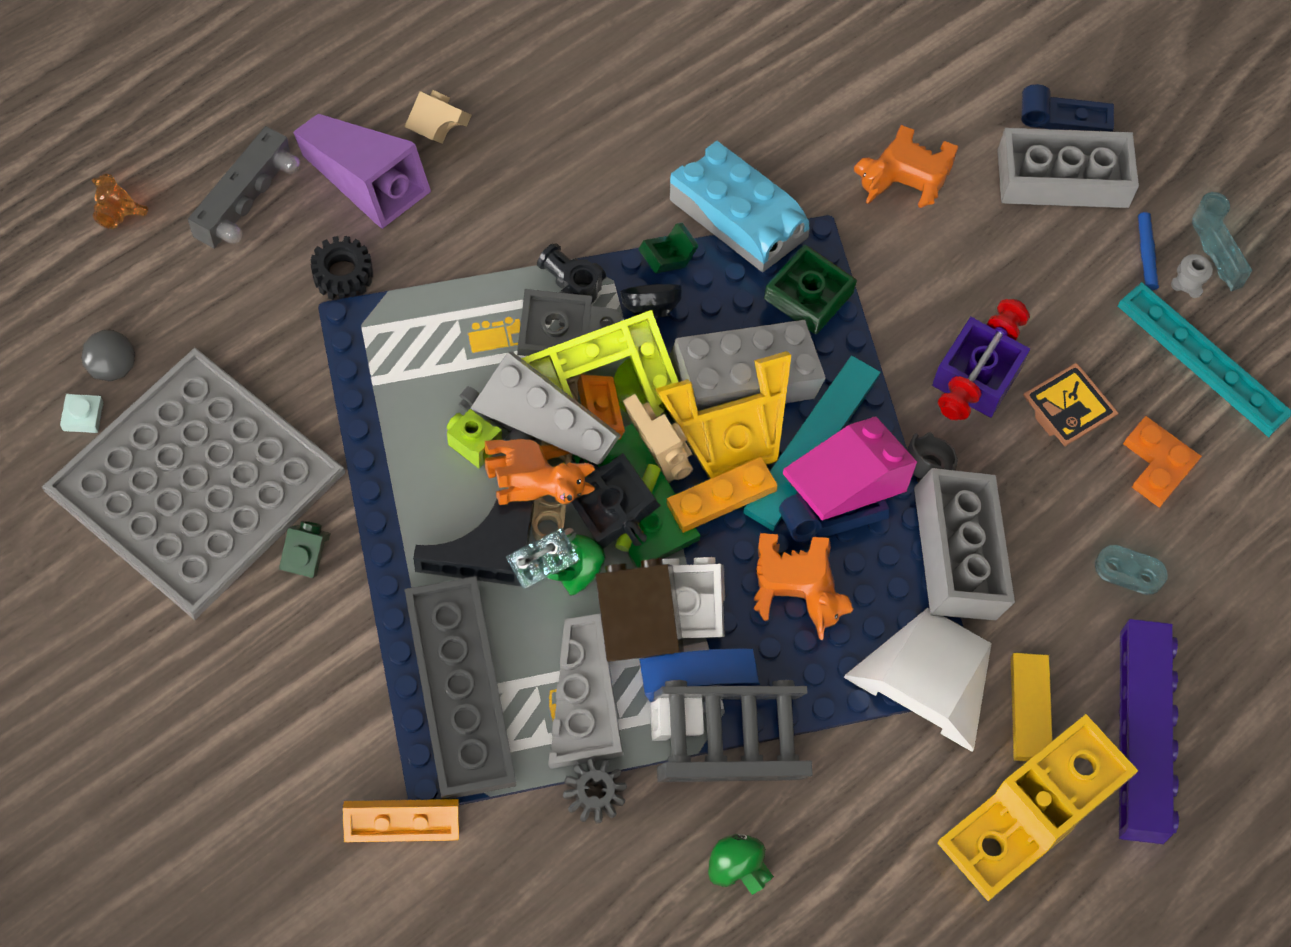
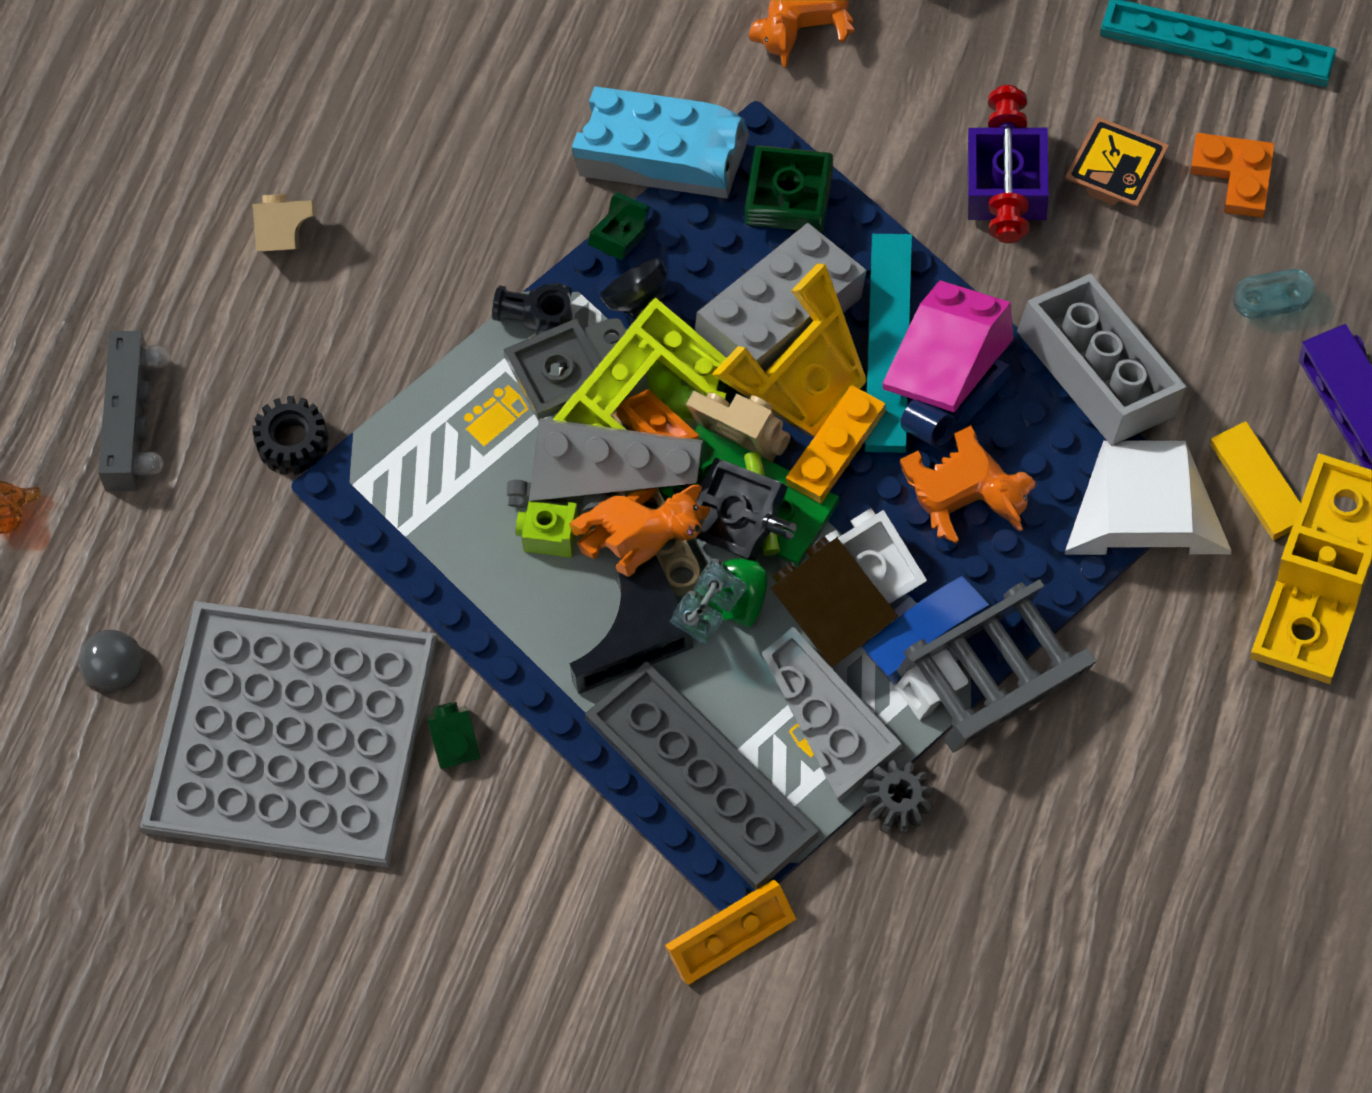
camera: 20 degrees left, 0 degrees up
light aqua plate [60,394,103,433] -> none
medium lavender slope [293,114,431,229] -> none
green piece [708,834,774,895] -> none
dark grey hair [907,432,958,480] -> none

